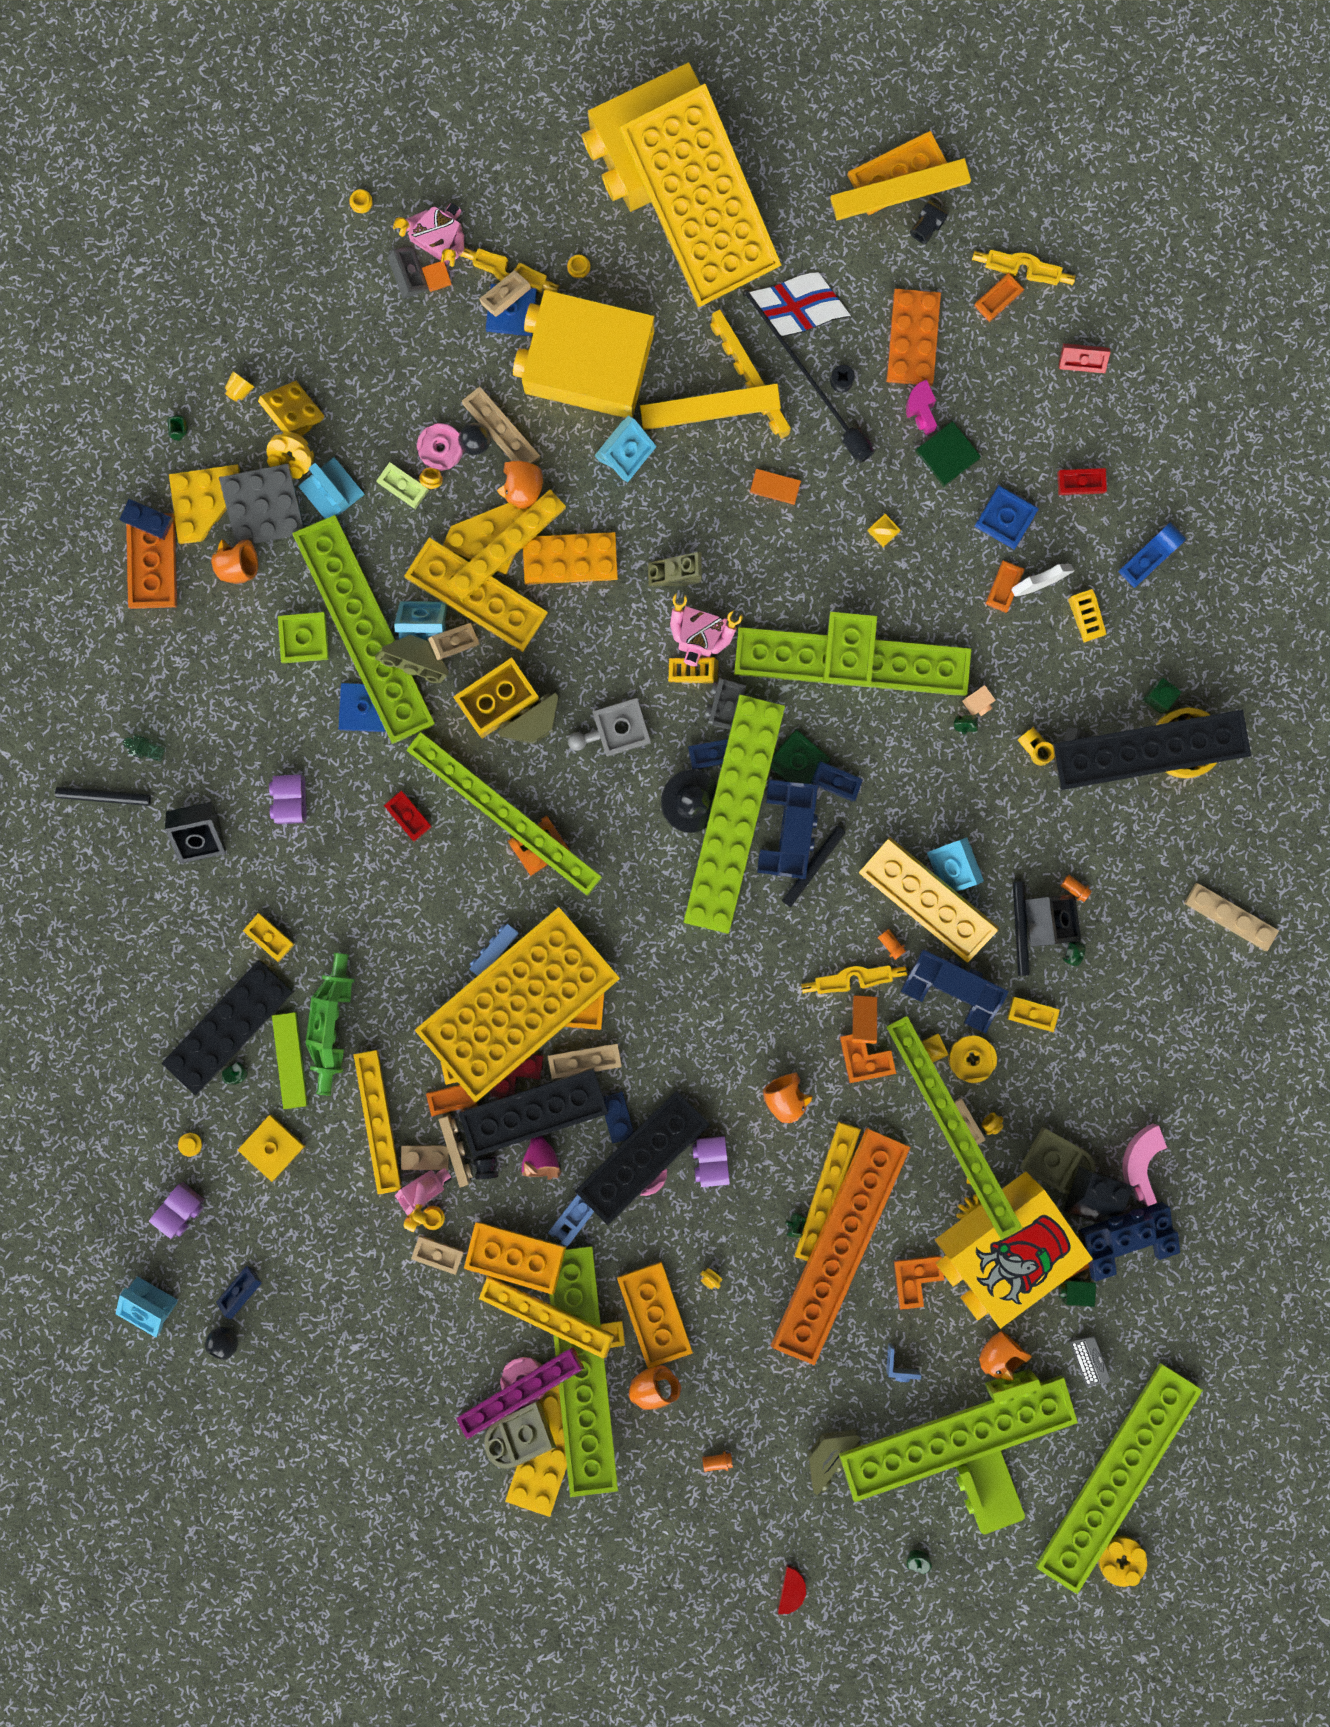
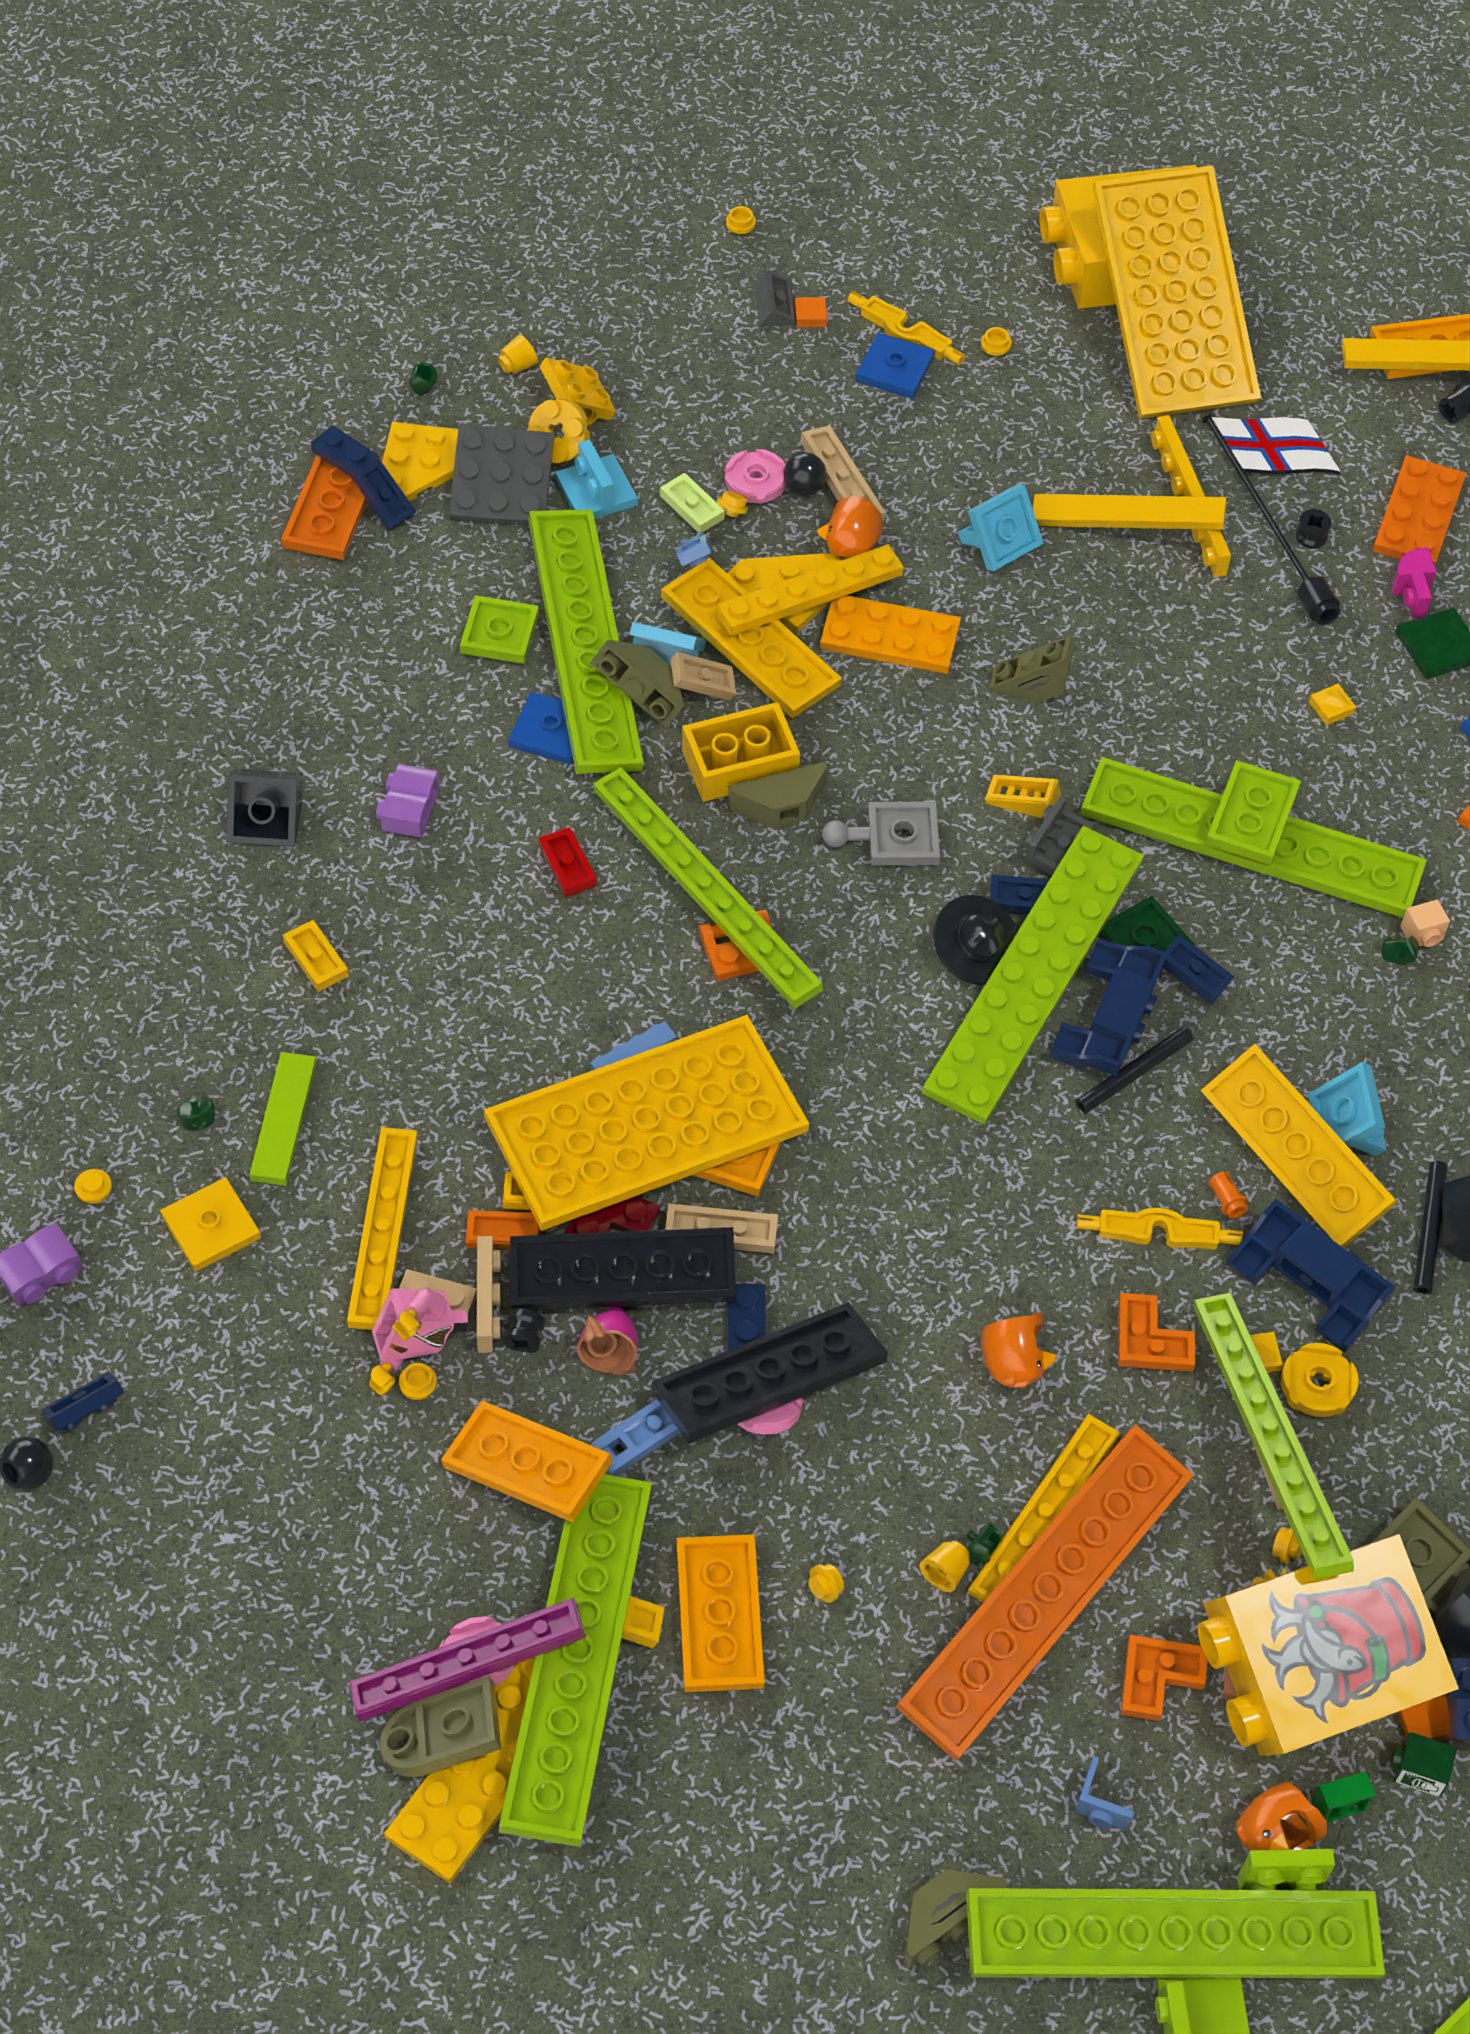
camera: 10 degrees right, 30 degrees down
black piece [55,787,151,806] -> none
clear green piece [122,734,165,762] -> none
black plate [161,960,294,1096] -> none
orange piece [211,539,258,584] -> none
bright green plate [305,953,355,1096] -> none
bright pink torso [393,203,465,267] -> none
tan plate [411,1235,464,1275] -> none
yellow tile [479,1276,615,1359] -> none
tan plate [480,270,531,317] -> none
yellow brick [513,290,655,418] -> none
orange piece [629,1365,681,1410] -> none
bright pink torso [670,593,743,666] -> none
medium lavender brick [692,1136,729,1187] -> none
orange pin [702,1451,733,1472] -> none
orange tile [750,469,801,505] -> none
orange tile [852,996,877,1044] -> none
yellow plate [981,1113,1003,1135] -> none
yellow plate [1007,997,1060,1032] -> none
slope [1069,1333,1111,1387] -> none
none -> dark blue plate [352,459,416,531]
none -> medium blue plate [676,531,711,566]
none -> yellow hat [919,1541,970,1593]
none -> green piece [1310,1771,1376,1823]

